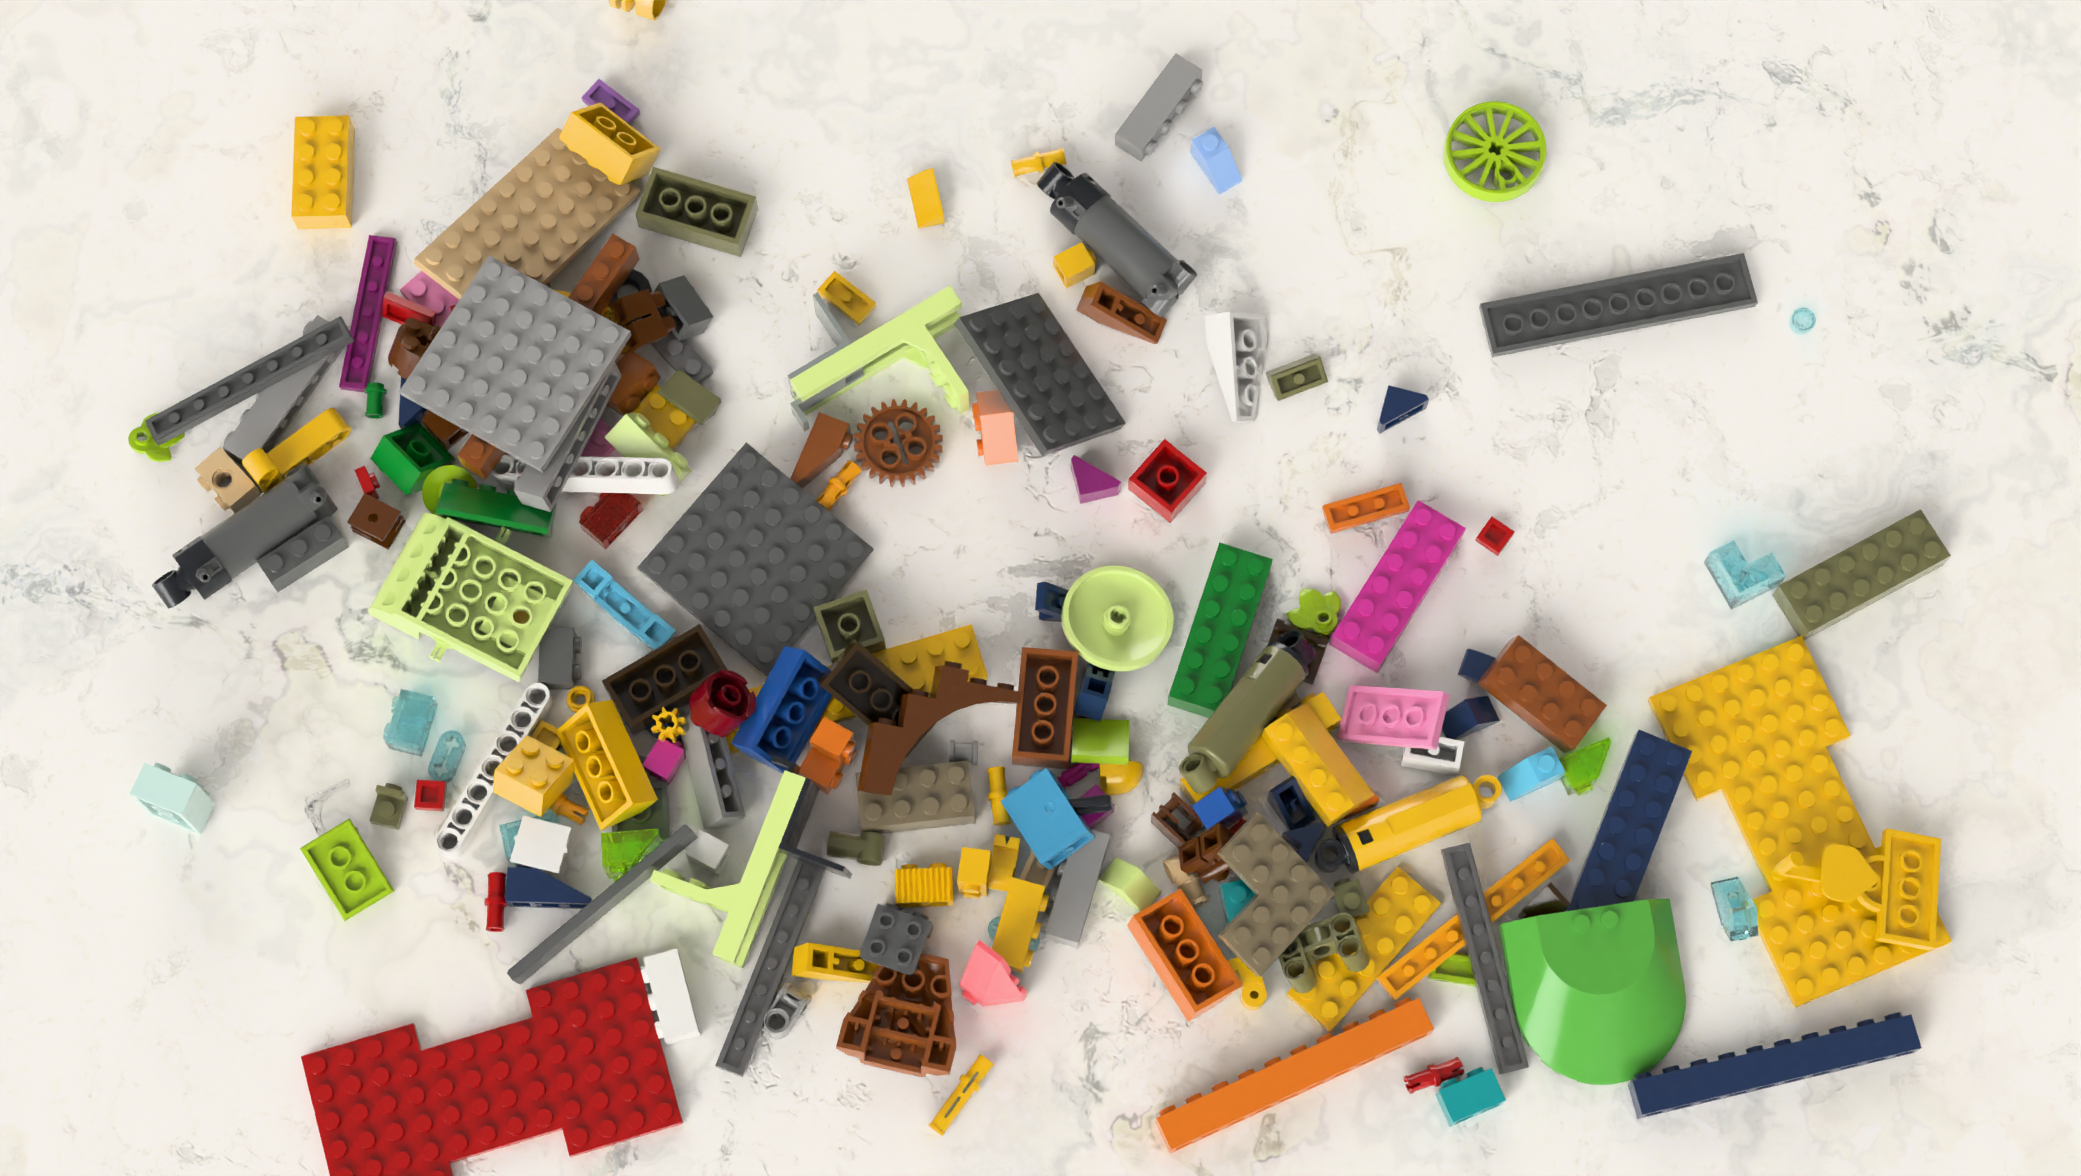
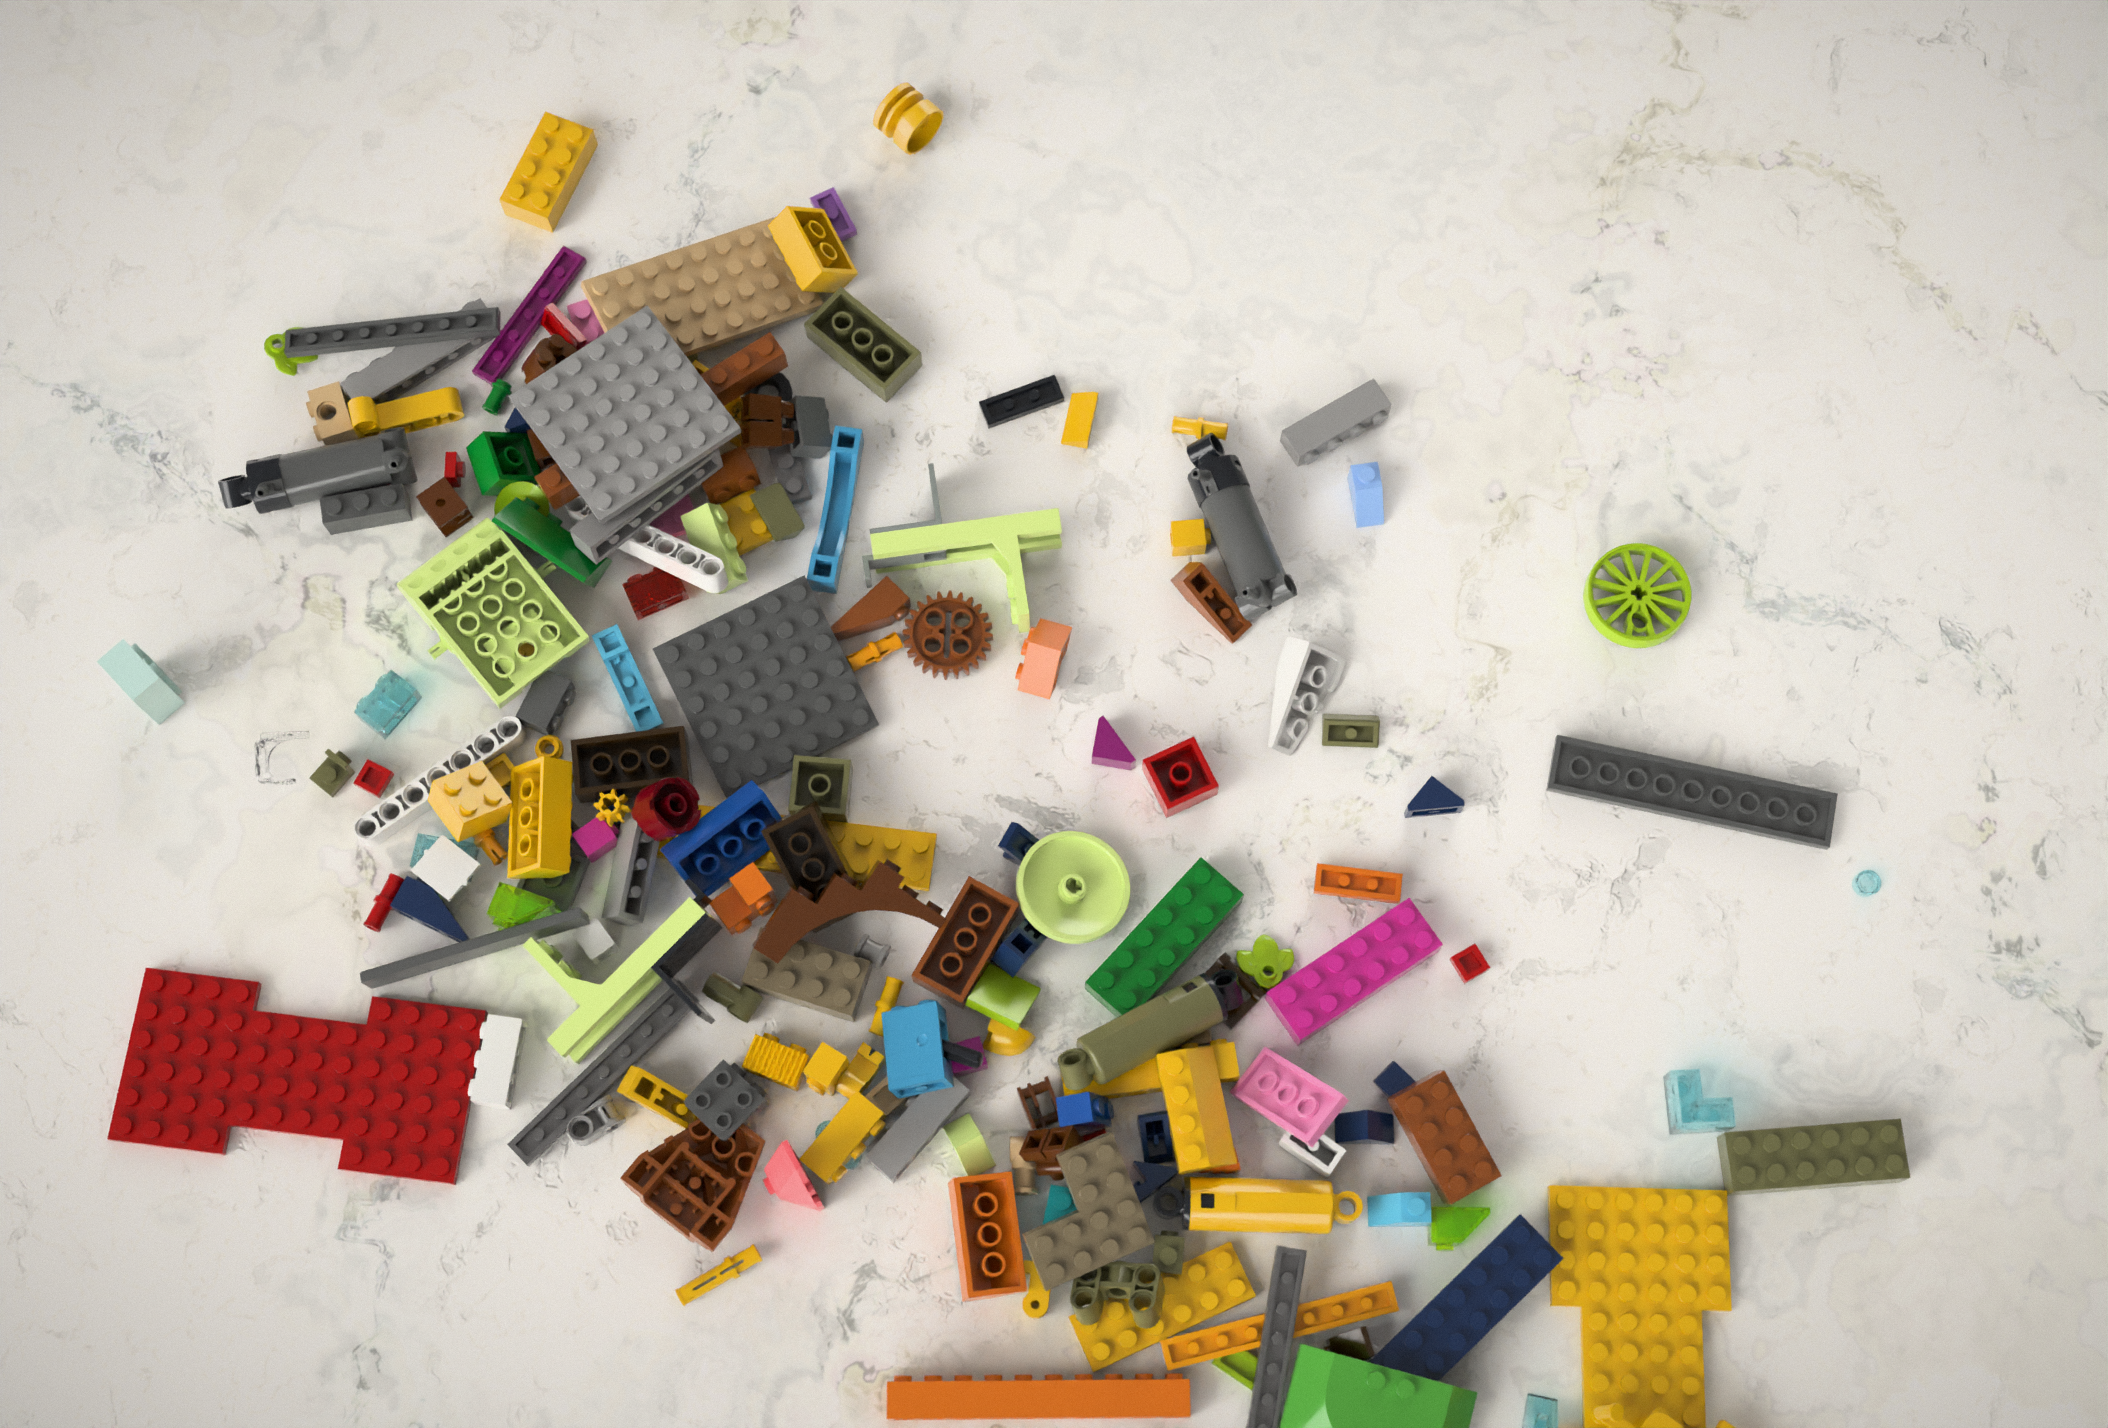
camera: 25 degrees right, 0 degrees up
lime tile [300,818,394,921] -> none
clear light blue beam [428,730,466,783] -> none
yellow plate [817,270,876,326] -> none
dark grey plate [954,293,1126,457] -> none
dark pink axle [1056,763,1099,790] -> none
none -> dark azure arch [807,426,864,594]
none -> black tile [979,375,1064,428]

